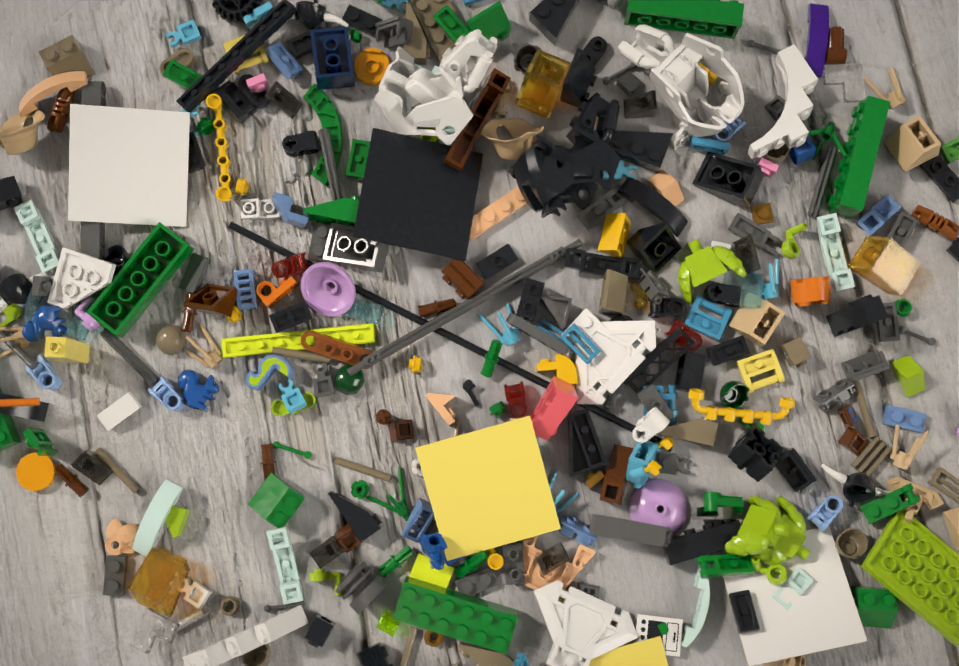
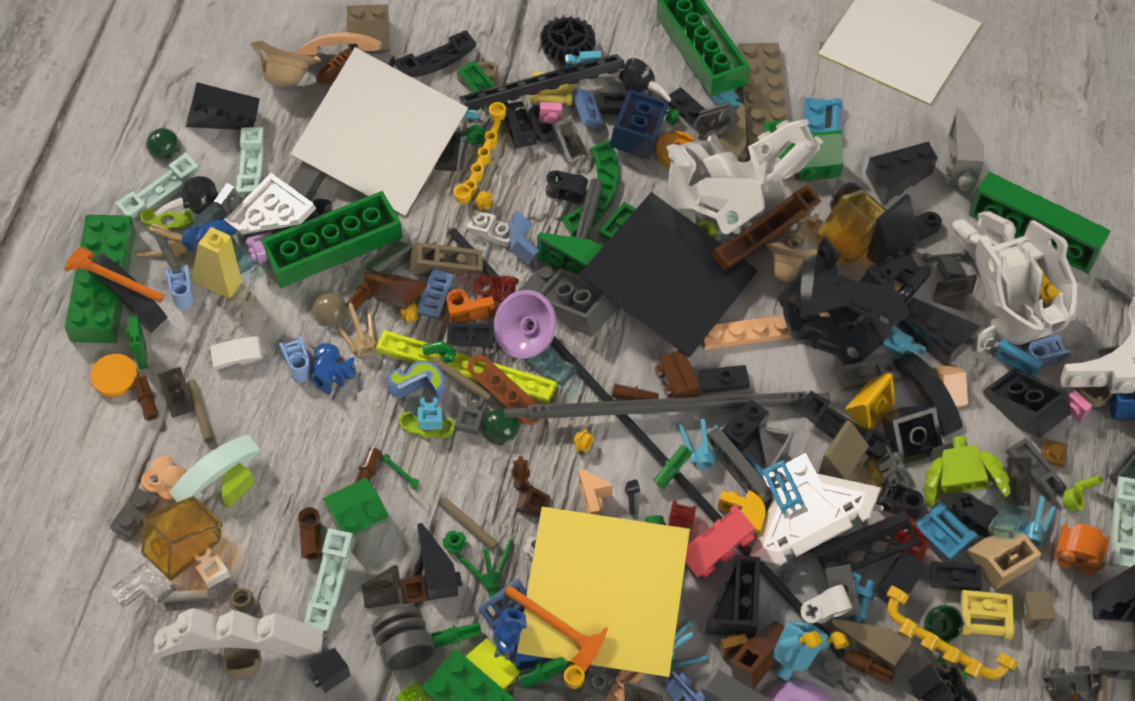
camera: 20 degrees right, 25 degrees down
dark grey axle [100,328,159,386] -> none
medium azure plate [166,20,202,48] -> none
lime plate [309,569,343,596] -> none
none -> reddish brown piece [298,507,323,560]
none -> black slope [394,30,477,77]
none -> dark tan slope [410,242,483,275]
none -> green arm [422,341,456,363]
none -> orange piece [504,585,608,672]
none -> reddish brown axle [844,649,895,684]

